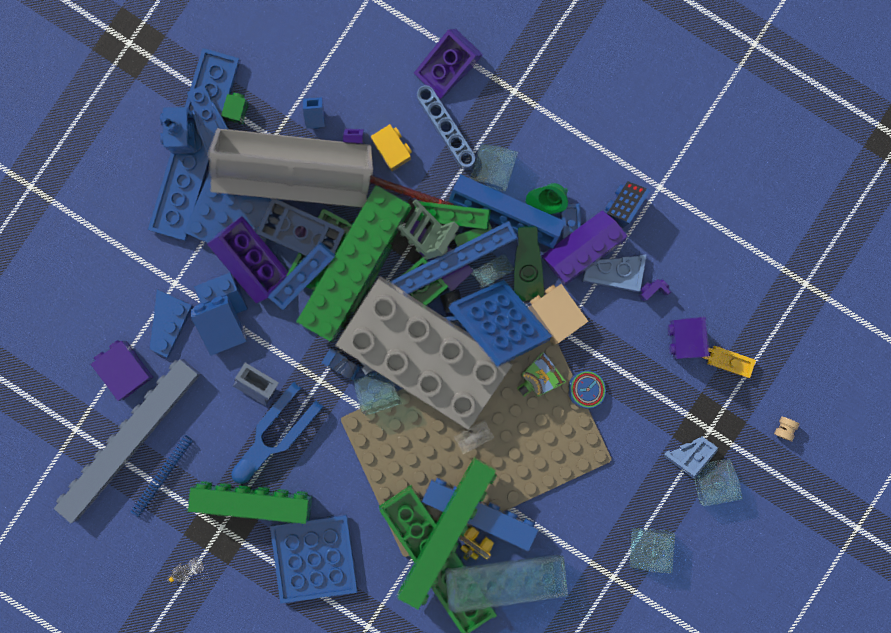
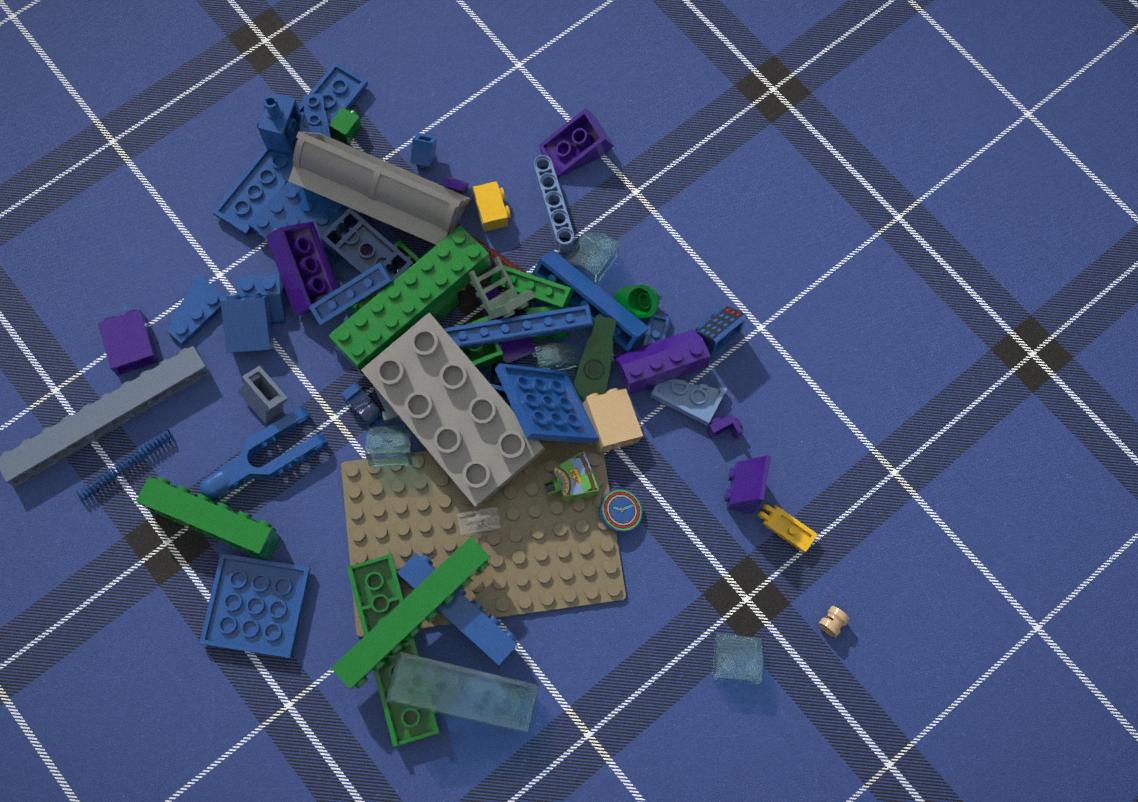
camera: 15 degrees right, 15 degrees down
clear piece [167,557,204,583] -> none
yellow hips [459,525,494,560] -> none
clear light blue slope [630,528,675,573] -> none
medium blue wing [664,437,718,479] -> none

